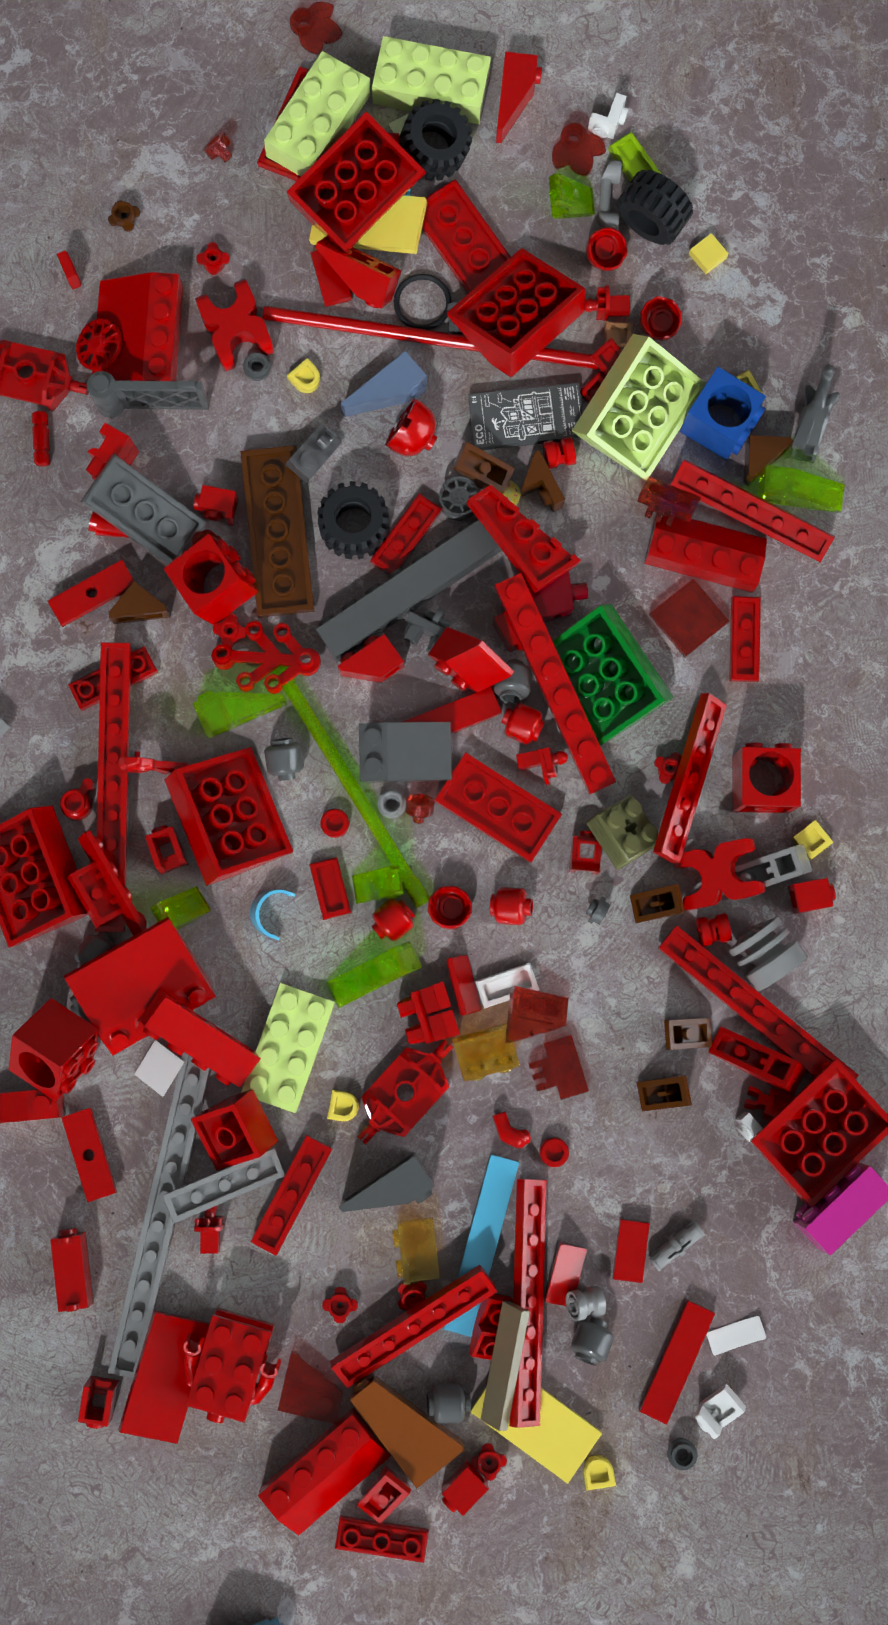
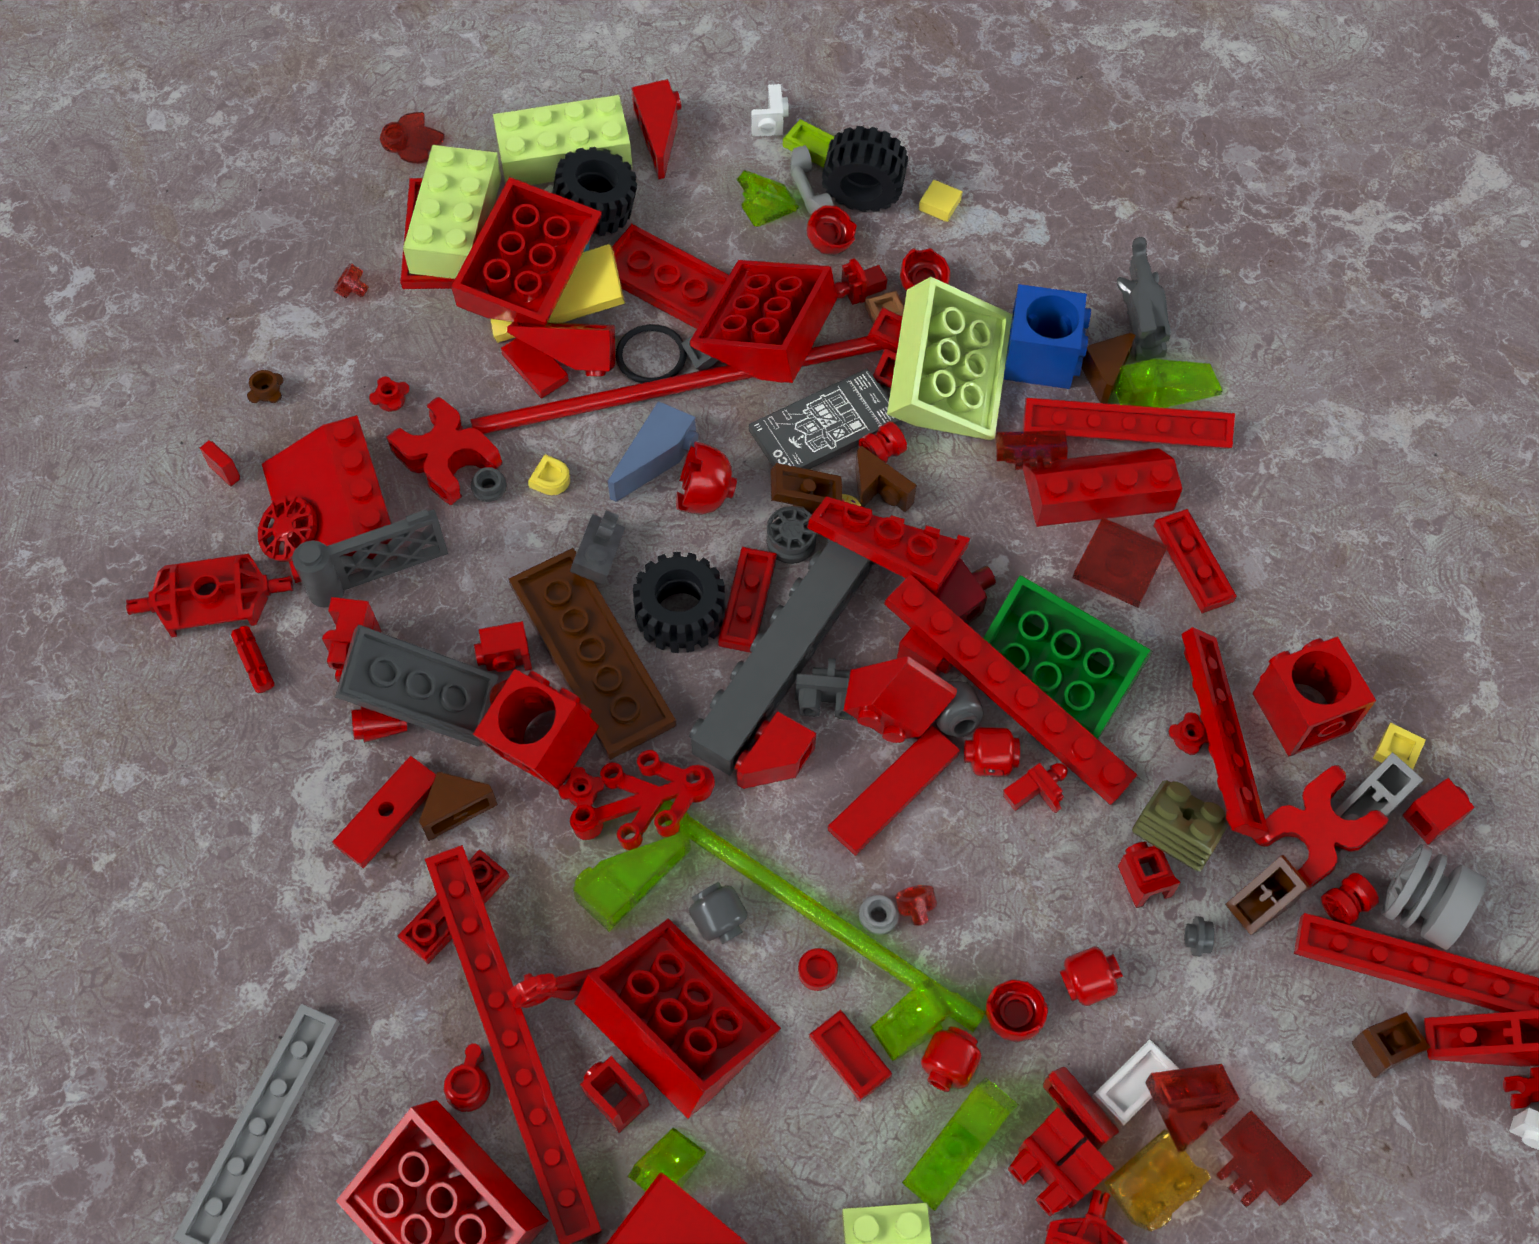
camera: 20 degrees left, 20 degrees down
red bracket [67,830,147,936] -> none
medium azure helmet [250,889,296,940] -> none
dark grey slope [359,722,452,783] -> none
red plate [434,752,562,863] -> none
clear red plate [552,123,606,177] -> none
reddish brown slope [636,1074,692,1111] -> none

